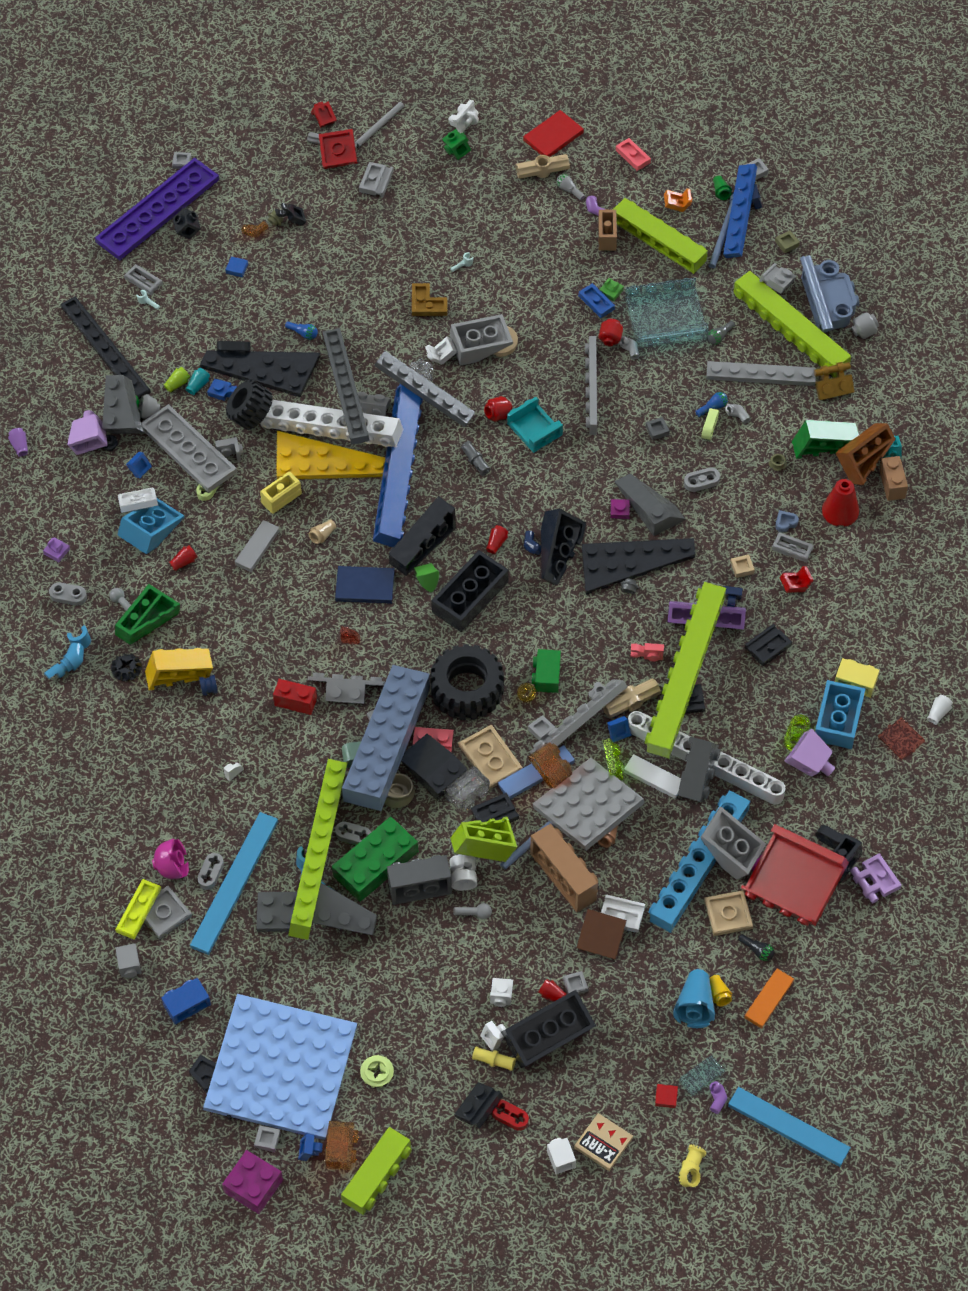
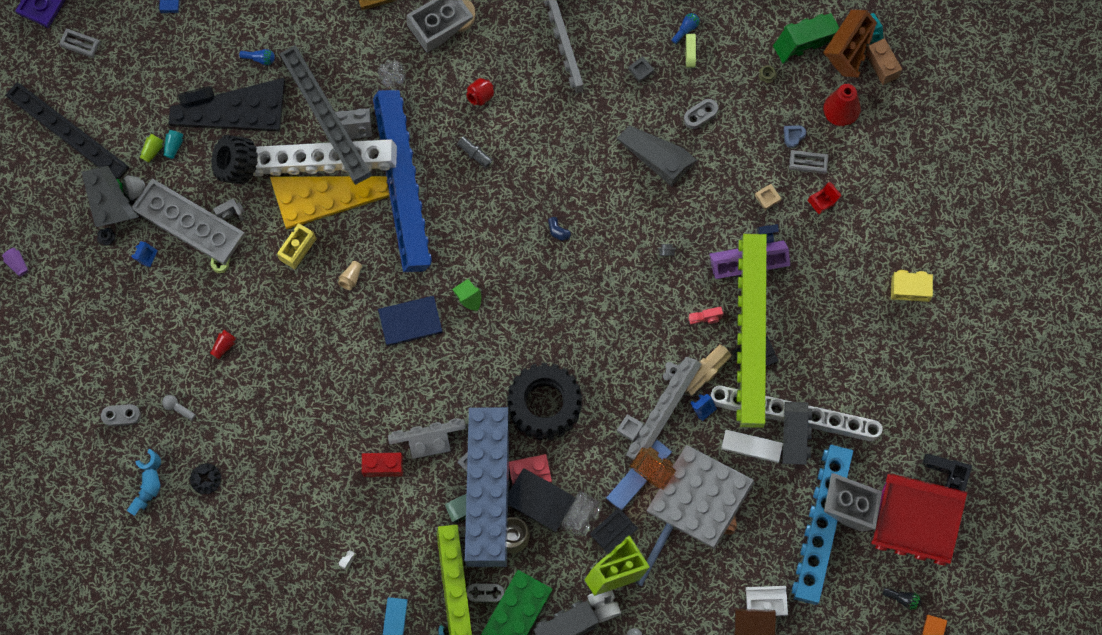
camera: 15 degrees left, 15 degrees up
medium lavender tile [43,537,70,562] -> none
lavender torso [68,410,107,455] -> none
green wedge [115,584,180,645] -> none
dark azure slope [117,498,184,554] -> none
white tile [118,487,158,513] -> none
light aqua hand [136,290,160,310] -> none
yellow wedge [145,648,213,691] -> none
dark blue wheel [199,675,218,696] -> none
blue plate [207,378,237,401] -> none
light grey tile [235,520,280,572] -> none
clear red tile [340,627,361,644] -> none
plate [374,351,475,427] -> none
black wedge [389,496,456,576] -> none
white bracket [425,337,457,365] -> none
black brick [431,550,509,632] -> none
tan tile [458,725,523,789] -> none
red cone [486,525,509,555] -> none
teal panel [507,397,563,453] -> none
clear yellow plate [517,683,536,702] -> none
medium nougat brick [530,823,598,913] -> none
green brick [532,649,561,693] -> none
black wedge [541,509,586,585] -> none
black wing [582,538,696,595] -> none
clear neon green plate [602,738,625,780] -> none
magenta plate [611,499,630,519] -> none
tan tile [704,891,753,936] -> none
light grey arm [725,404,751,424] -> none
black plate [744,623,792,666] -> none
clear neon green plate [784,714,810,751] -> none
lavender torso [785,729,835,776] -> none
dark azure brick [815,680,866,749] -> none
lavender plate [850,853,901,903] -> none
clear red piece [878,717,925,760] -> none
white cone [927,695,953,725] -> none

